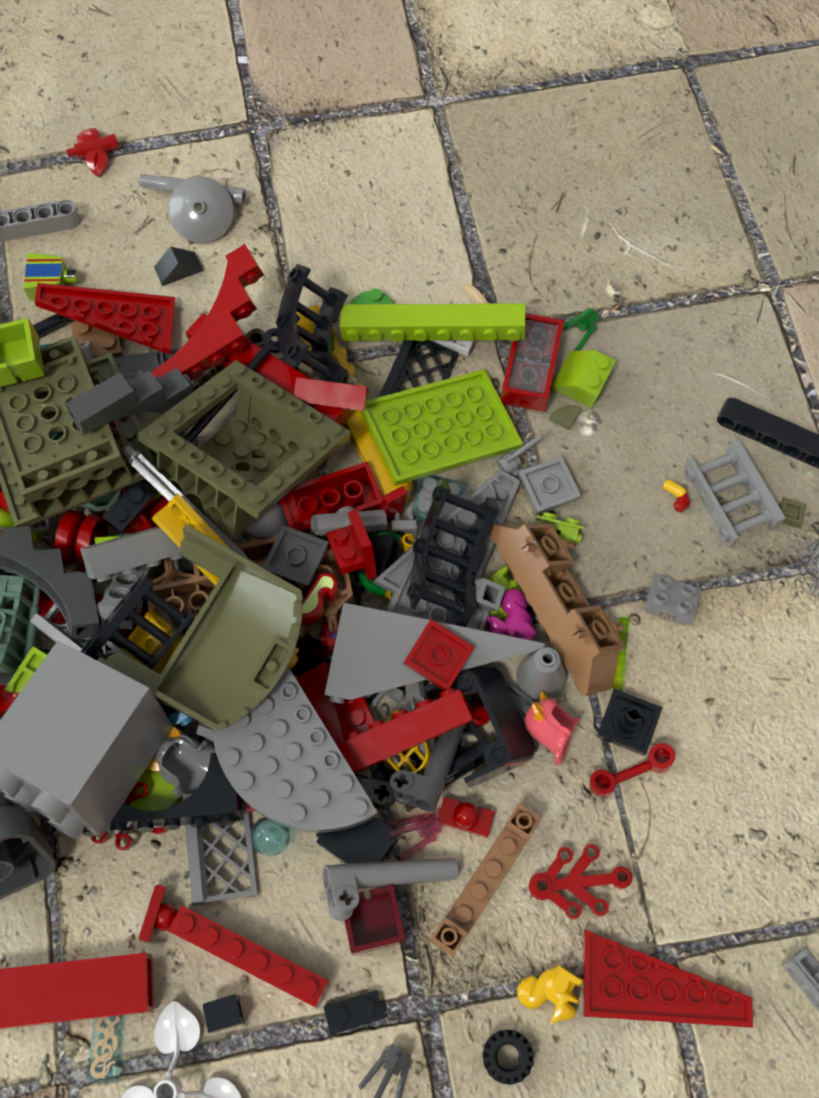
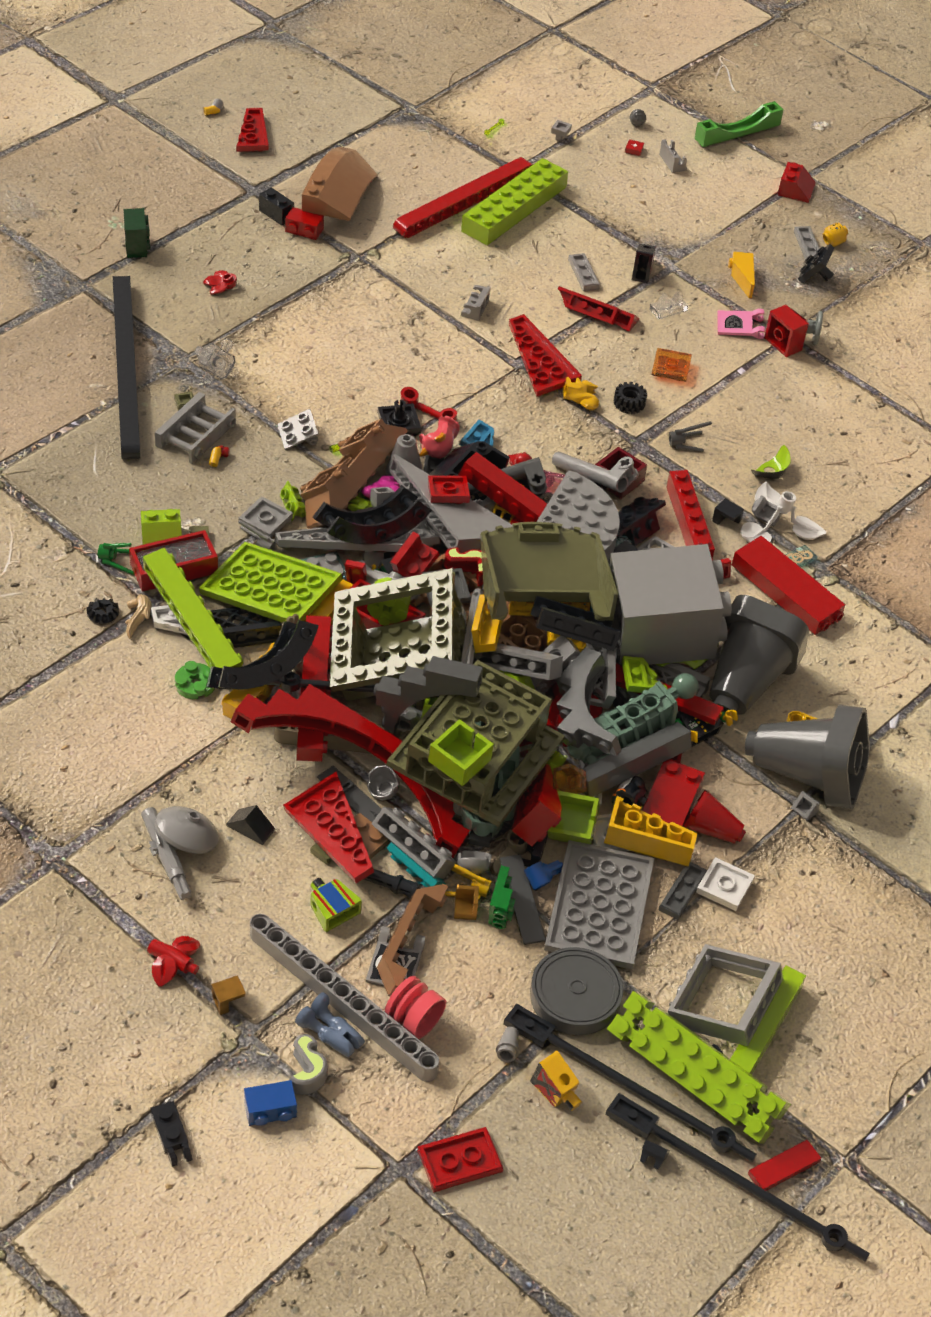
camera: 130 degrees left, 20 degrees down
tile [294,377,368,411] -> none
black plate [323,990,384,1035] -> none
medium nougat slope [430,803,542,957] -> none
red plant [528,844,632,920] -> none
none -> black gear [87,597,119,624]
none -> pearl gold panel [211,975,246,1015]
none -> lime brick [367,577,411,626]
none -> dark azure wing [459,420,494,447]
none -> black bracket [617,497,666,546]
none -> light grey bracket [752,495,782,527]

